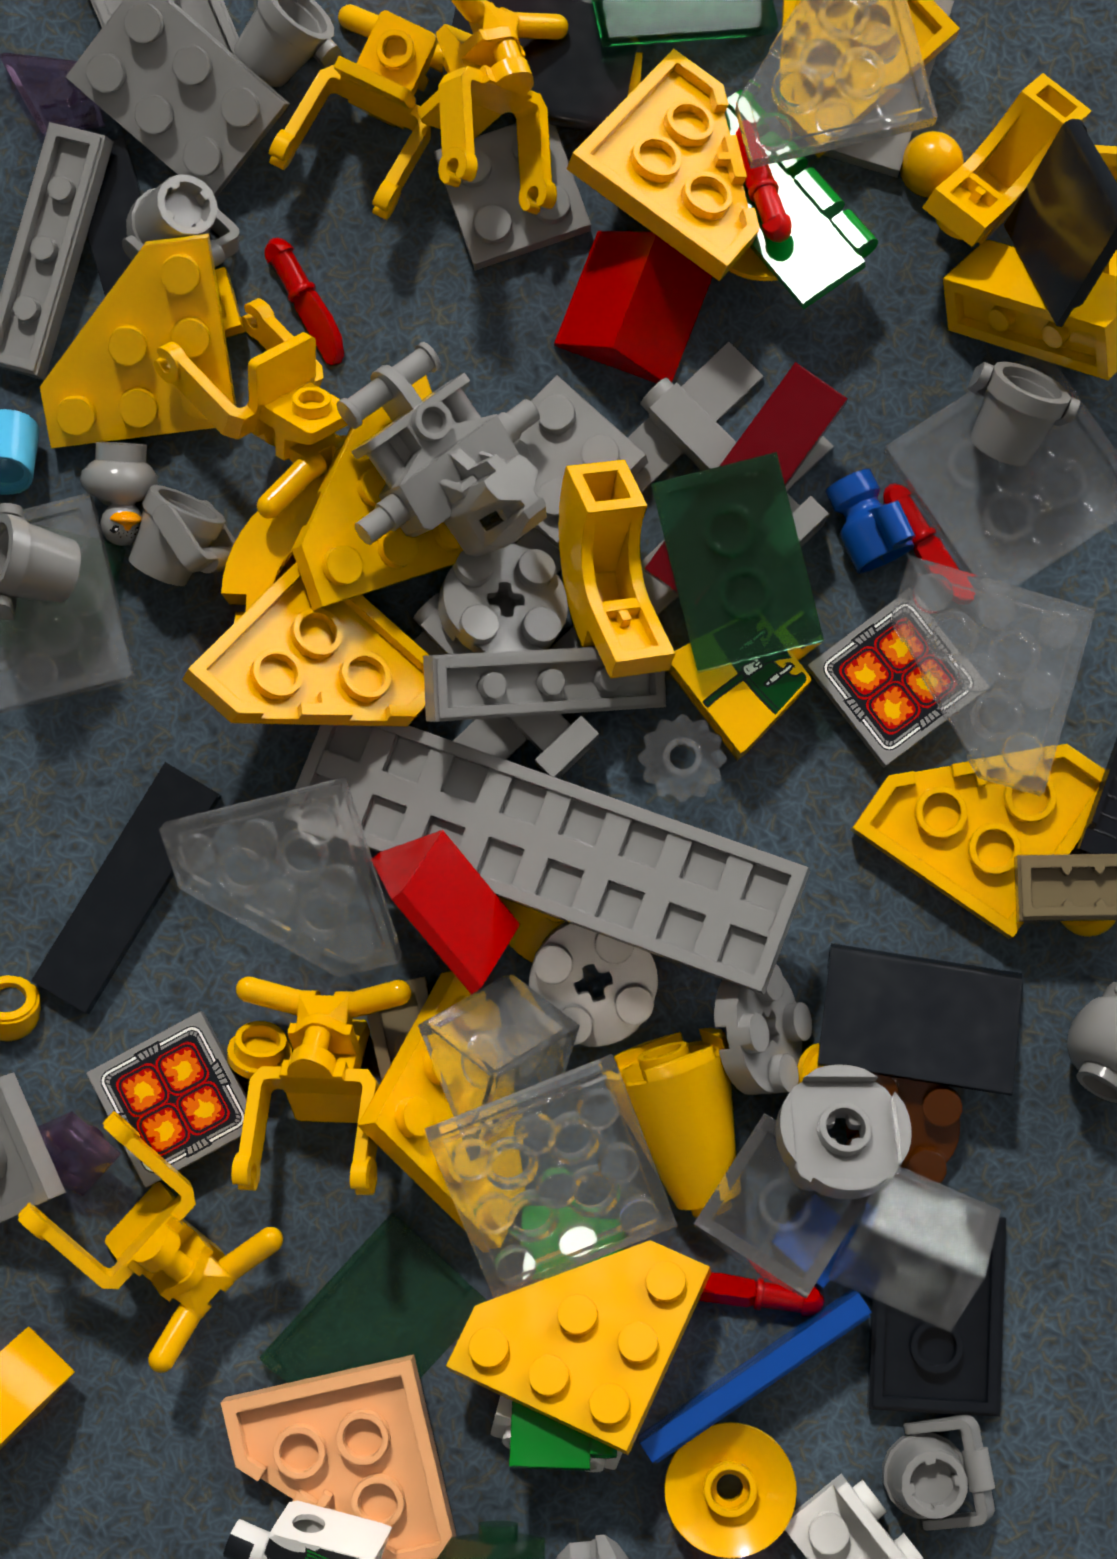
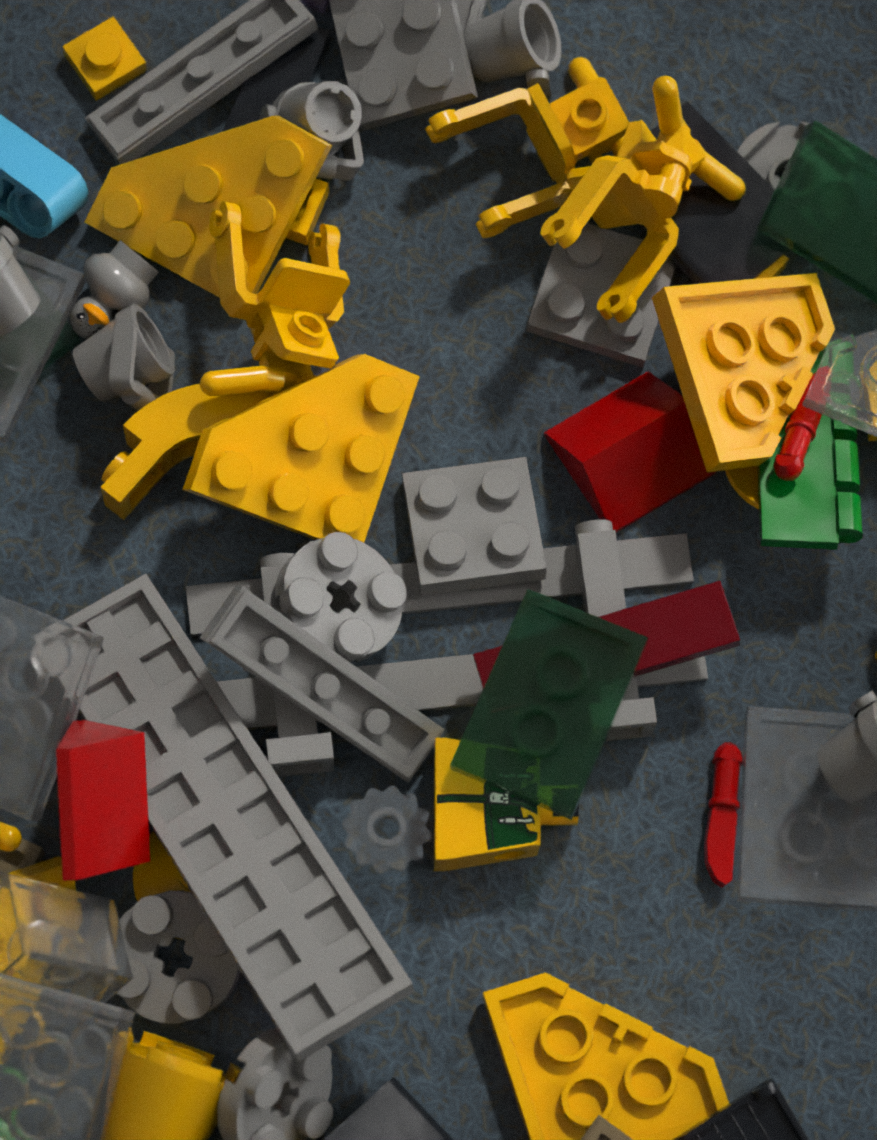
camera: 25 degrees right, 10 degrees down
yellow plate [182,562,429,727] -> none
red piece [264,237,344,365] -> none
light grey piece [336,342,547,557] -> none
yellow arch [558,460,675,679] -> none
tile [806,589,987,768] -> none
blue piece [825,469,915,574] -> none
clear plate [889,556,1096,796] -> none

